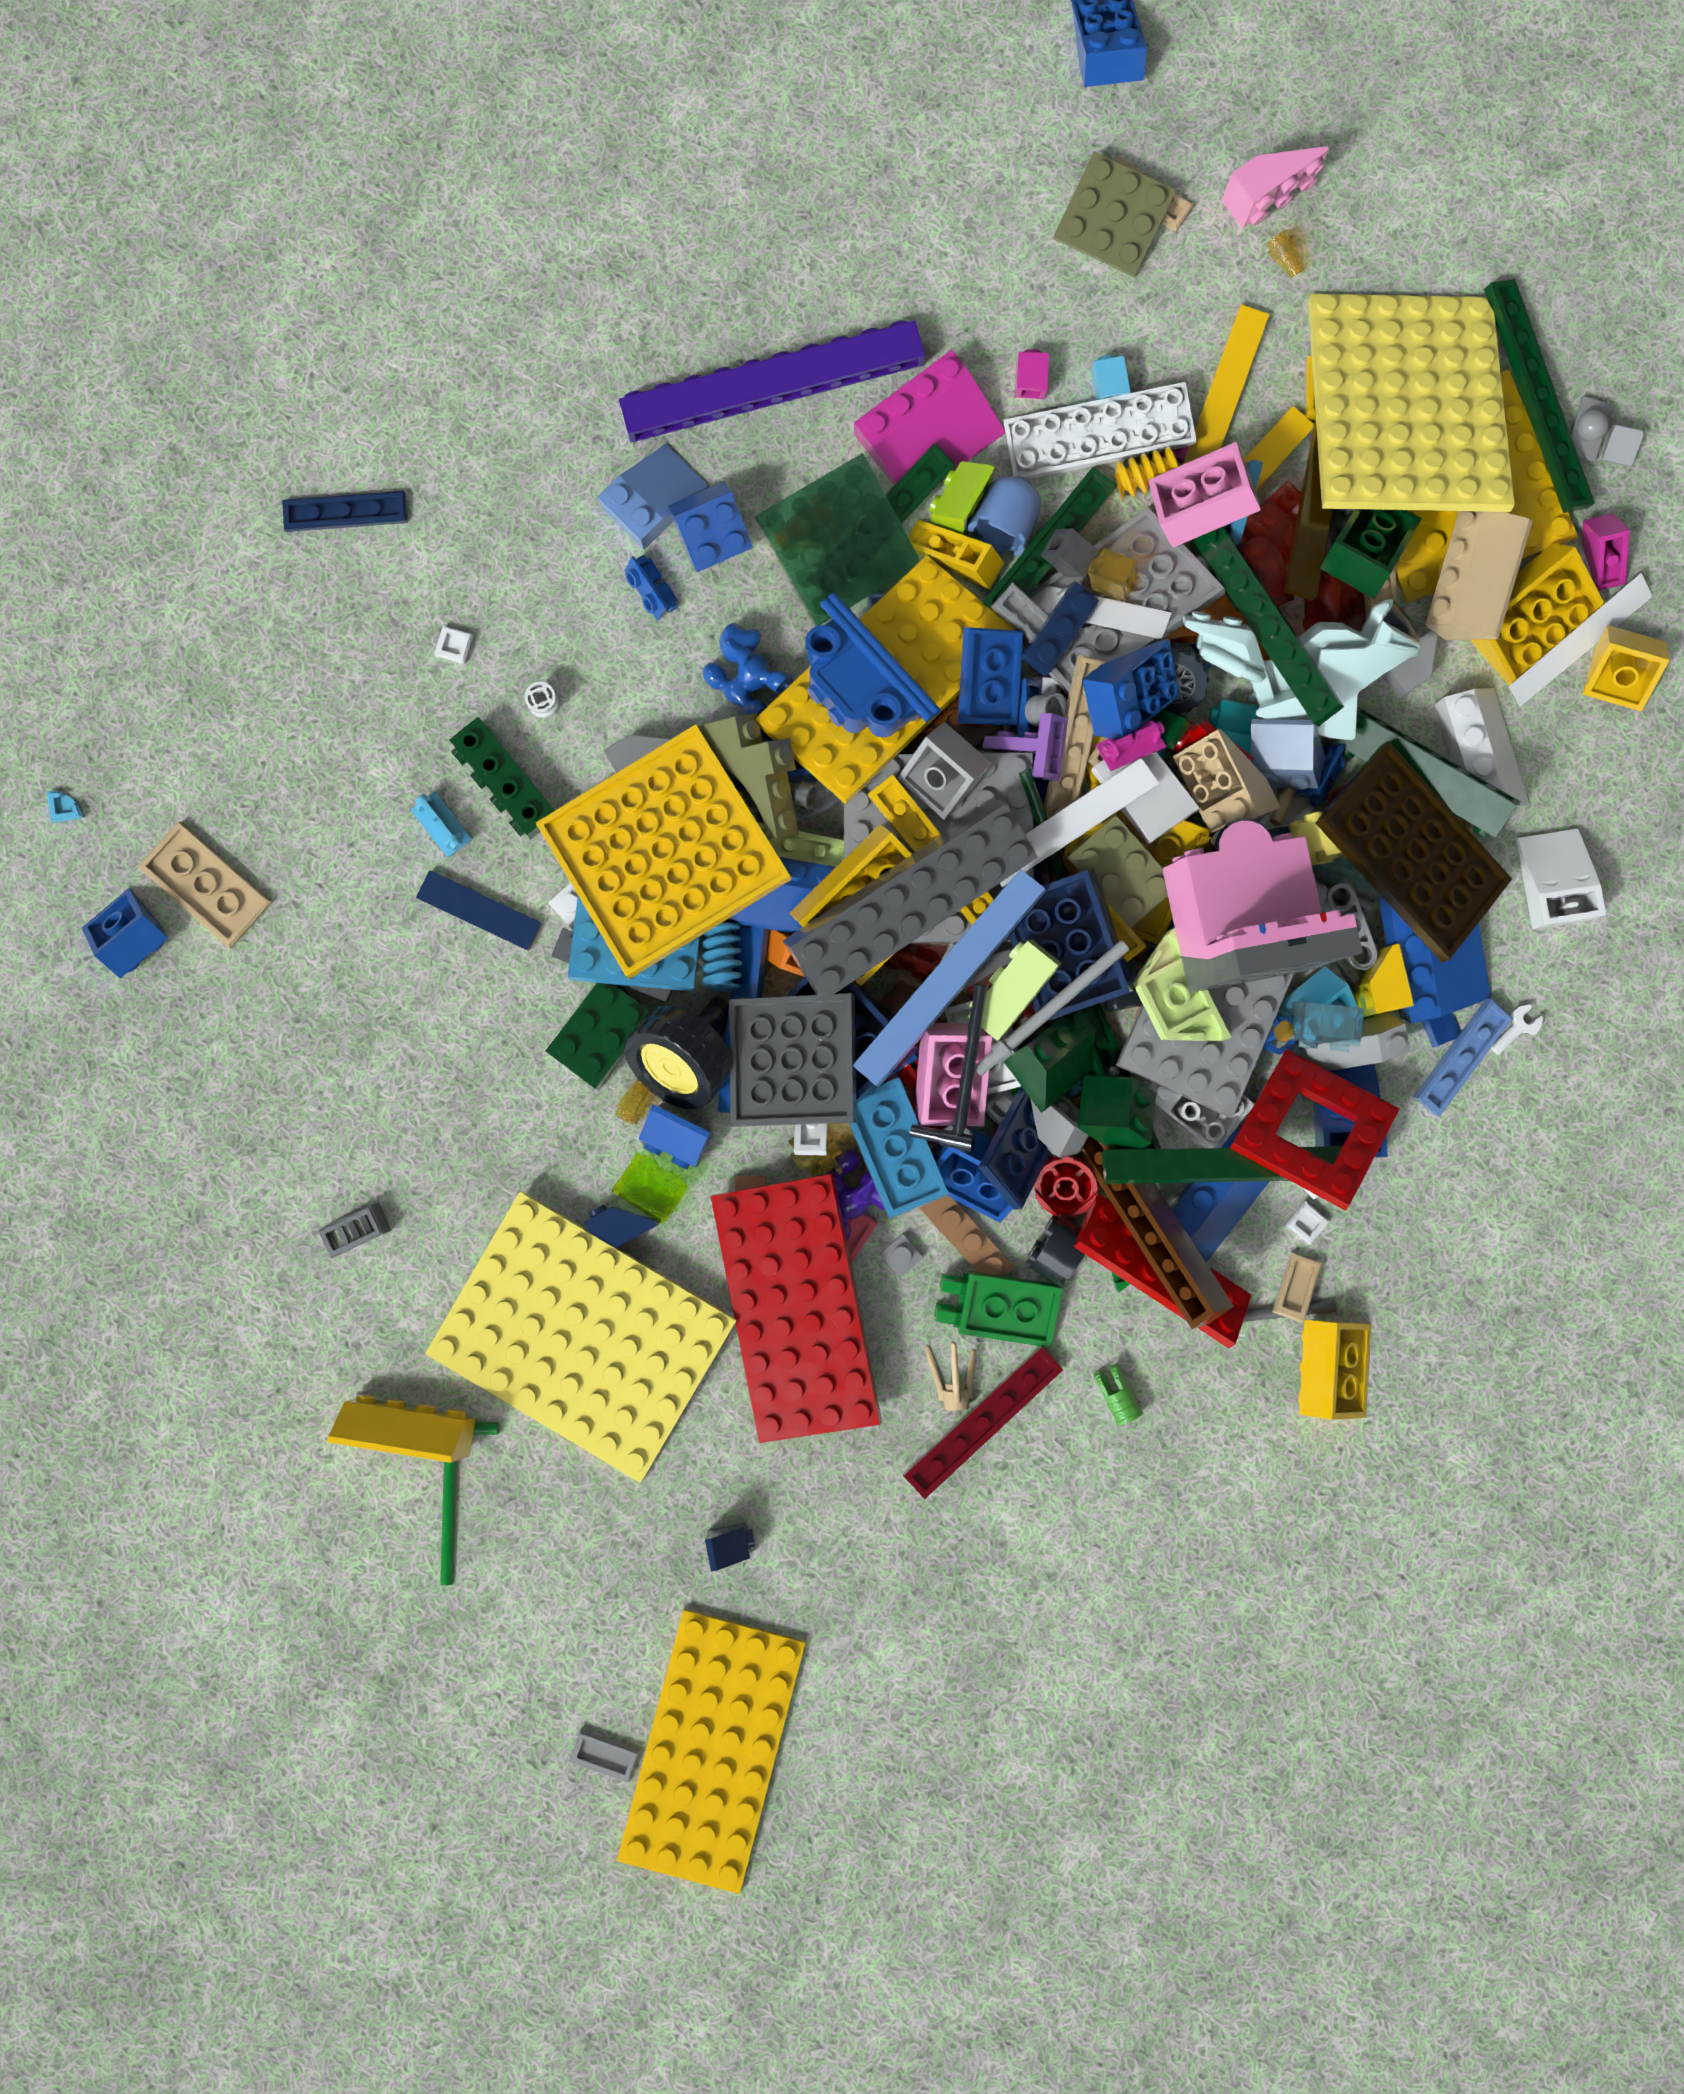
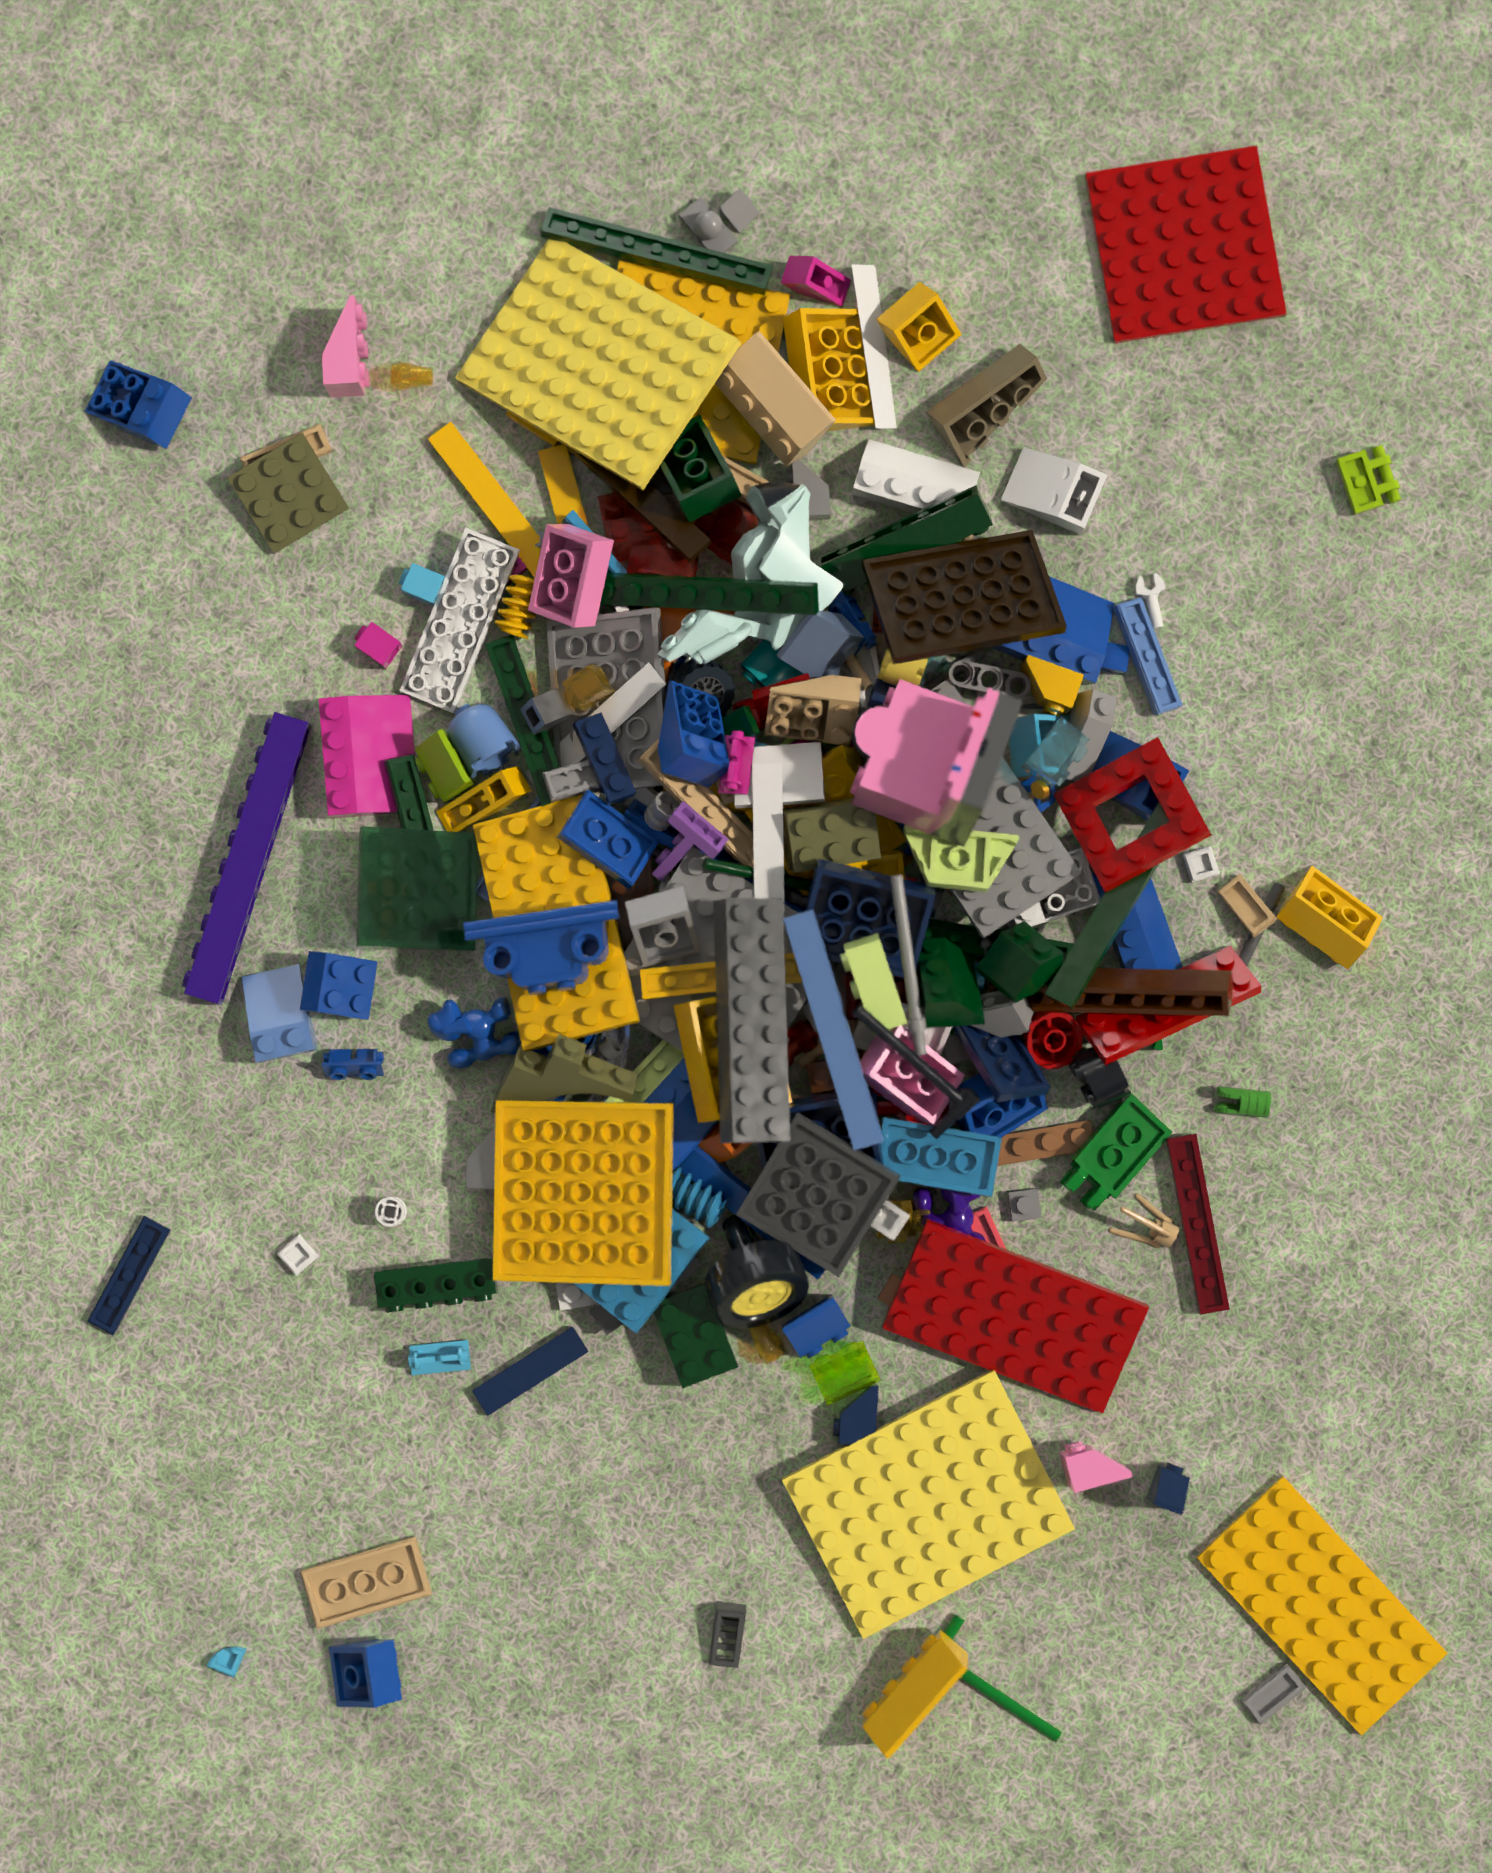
camera: 60 degrees left, 0 degrees up
none -> dark tan wedge [927,344,1047,468]
none -> bright pink slope [1059,1441,1133,1493]

